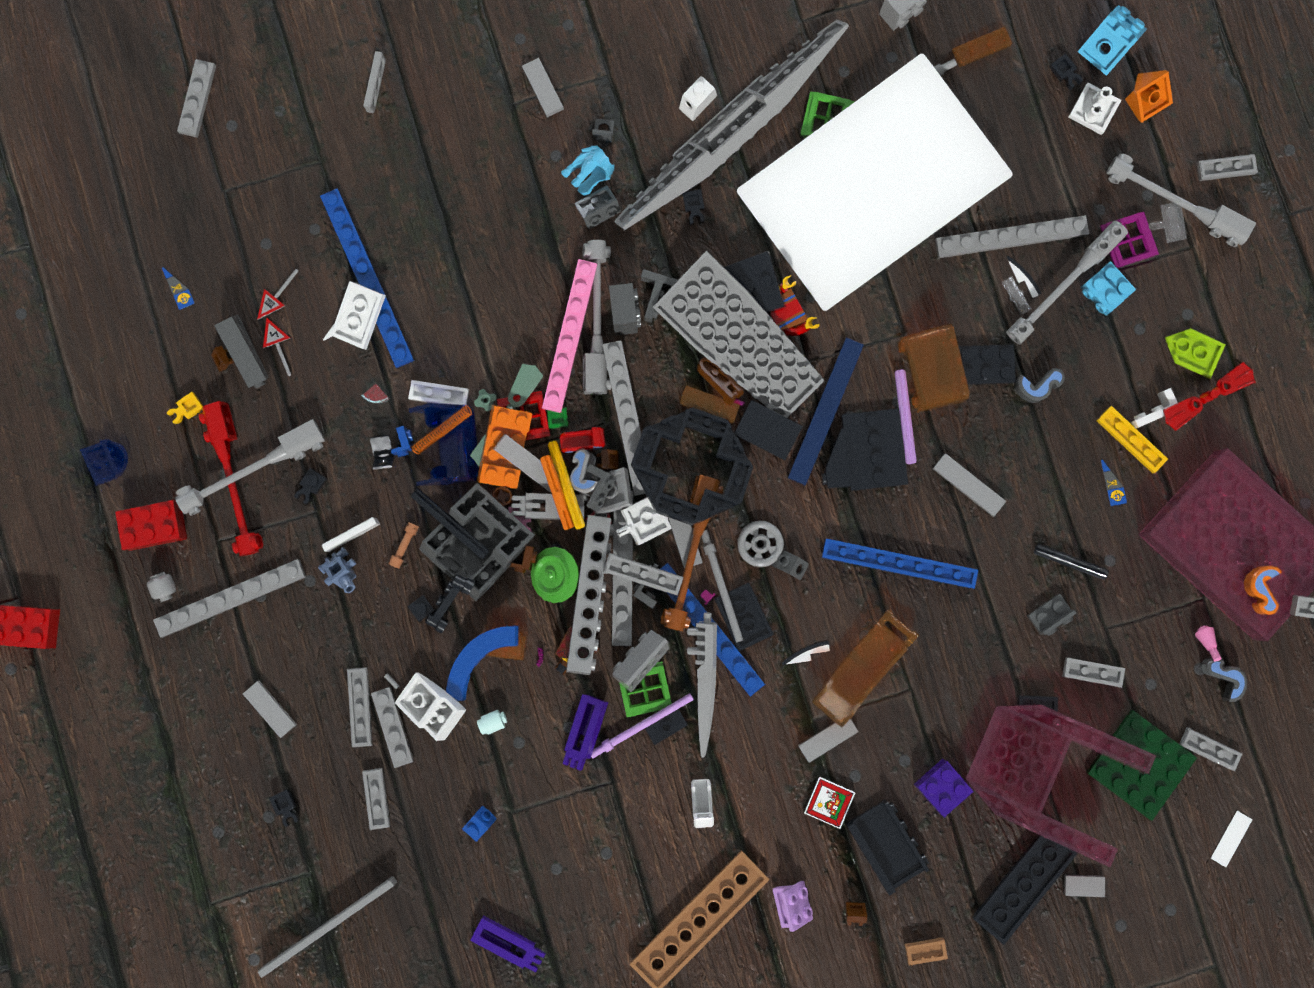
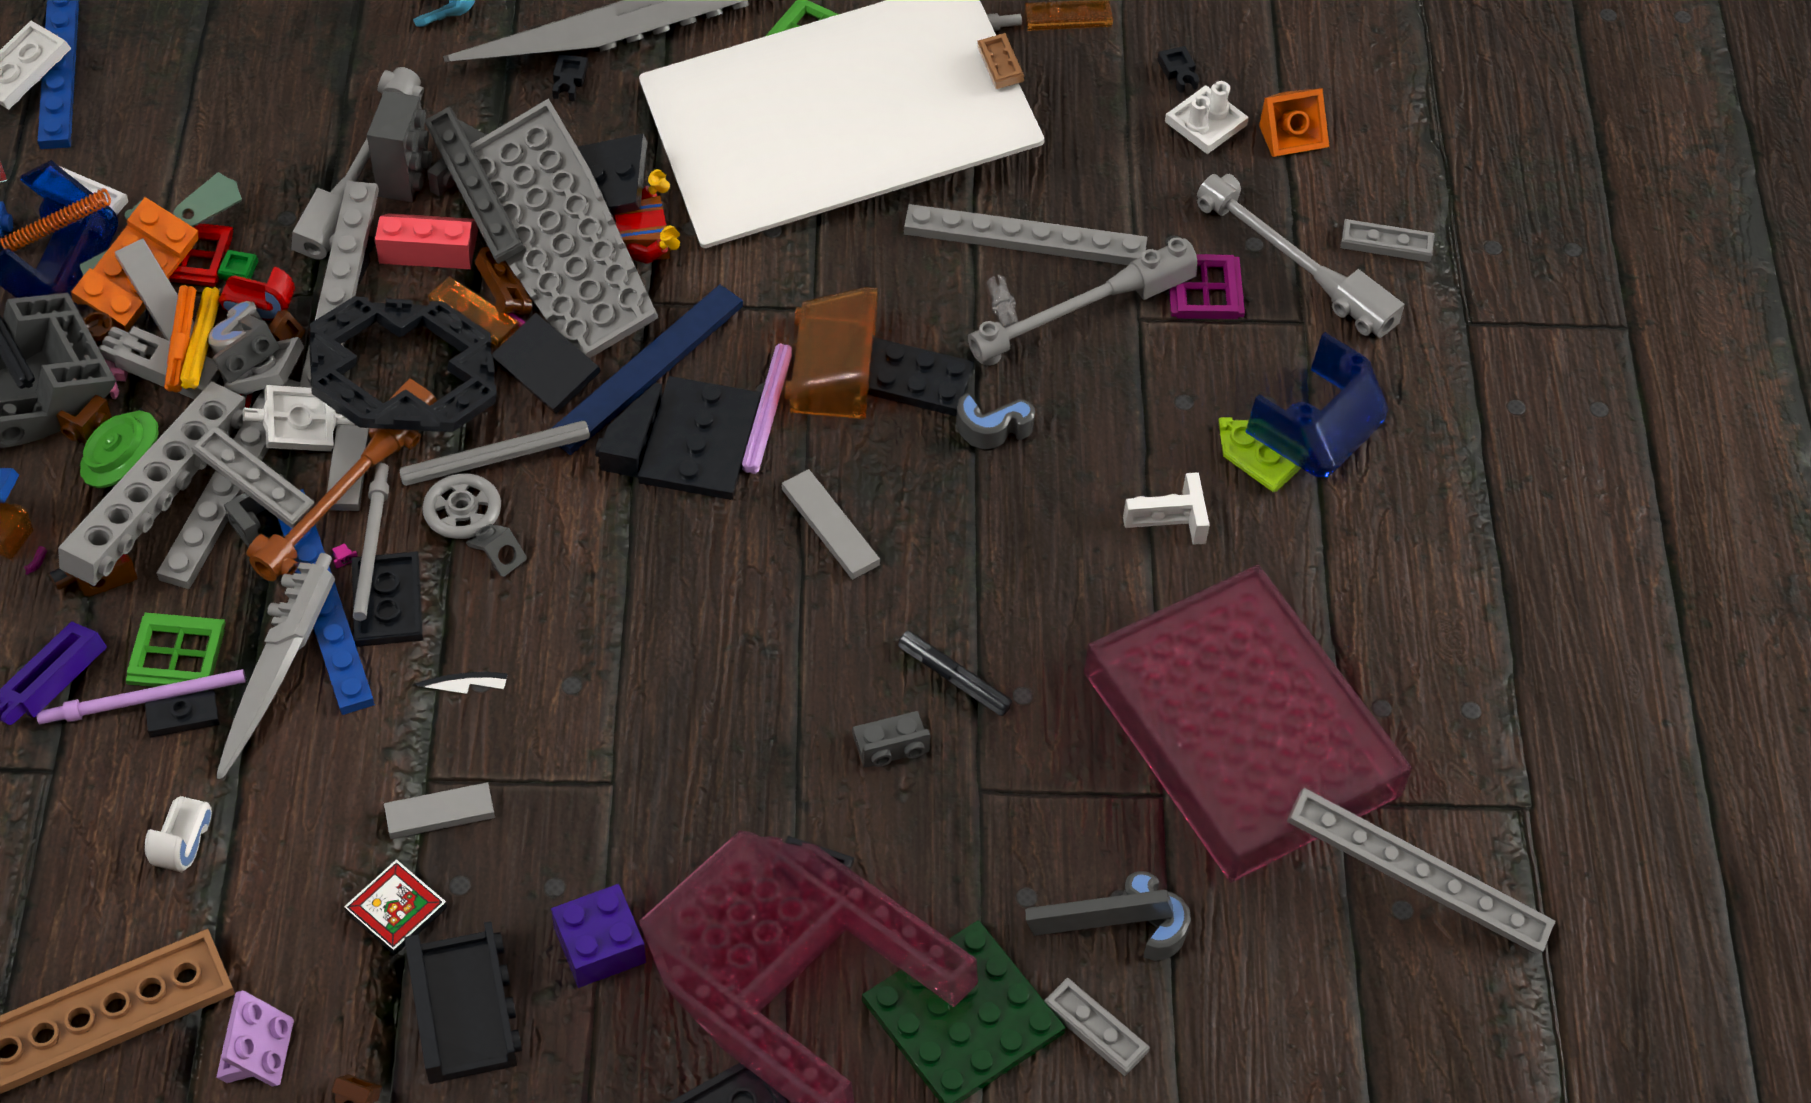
camera: 15 degrees right, 30 degrees down
bright pink plate [542,259,597,413] -> none
dark grey bracket [574,185,621,229] -> none
light grey slope [612,630,670,692] -> none
clear orange windscreen [812,609,919,728] -> none
blue plate [821,539,978,589] -> none
sticker [1007,256,1042,298] -> none
light grey plate [1062,657,1125,688] -> none
medium azure bracket [1078,5,1147,76] -> none
medium azure plate [1080,261,1136,316] -> none
yellow plate [1096,406,1168,473] -> none
sticker [1101,460,1127,506] -> none
clear plate [1149,201,1187,243] -> none
red piece [1163,362,1256,431] -> none
bright pink cone [1195,626,1222,662] -> none
orange animal [1244,566,1282,615] -> none
none -> coral slope [375,213,478,270]
none -> light grey axle [400,421,590,486]
none -> dark grey tile [425,106,525,264]
none -> medium nougat plate [977,33,1024,89]
none -> dark grey tile [1025,889,1174,936]
none -> clear blue windscreen [1245,332,1388,477]

